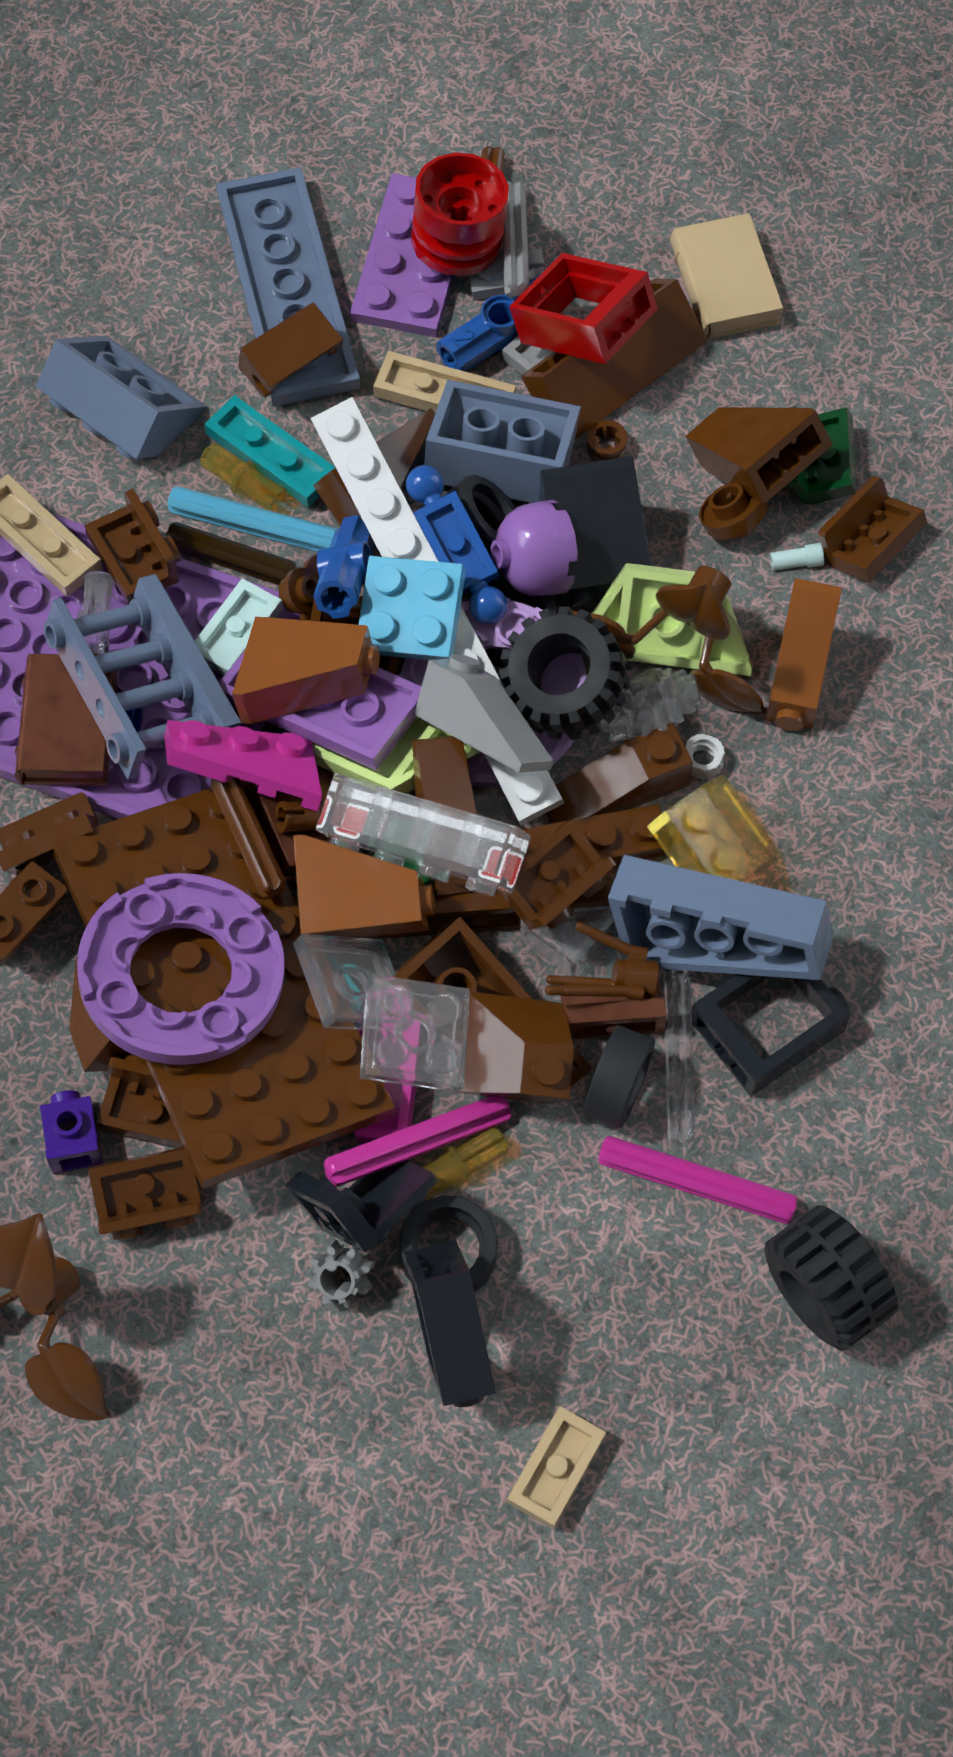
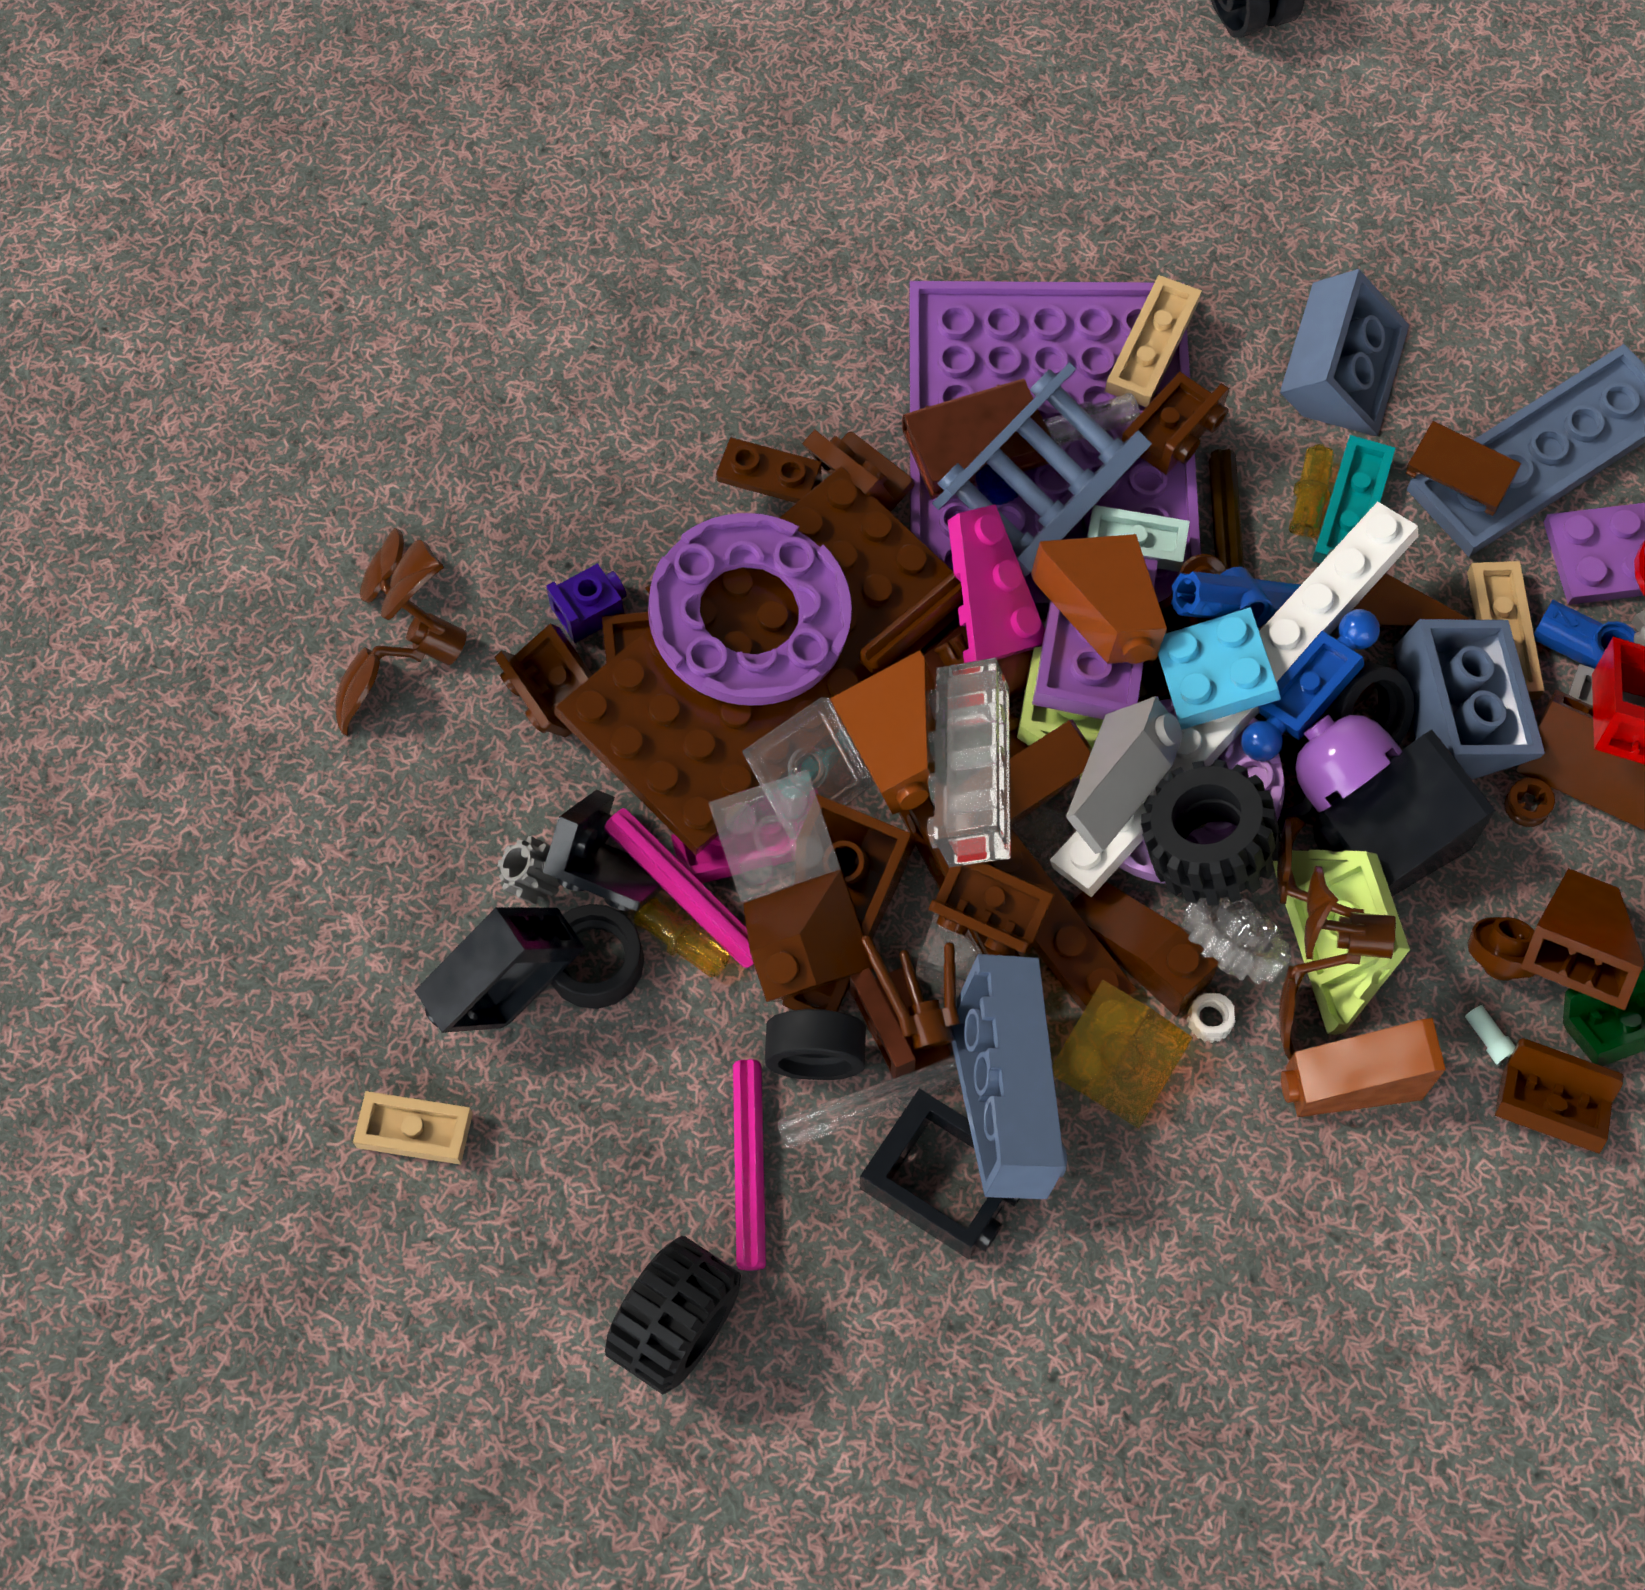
camera: 70 degrees right, 0 degrees up
medium azure axle [167,486,337,552] -> none

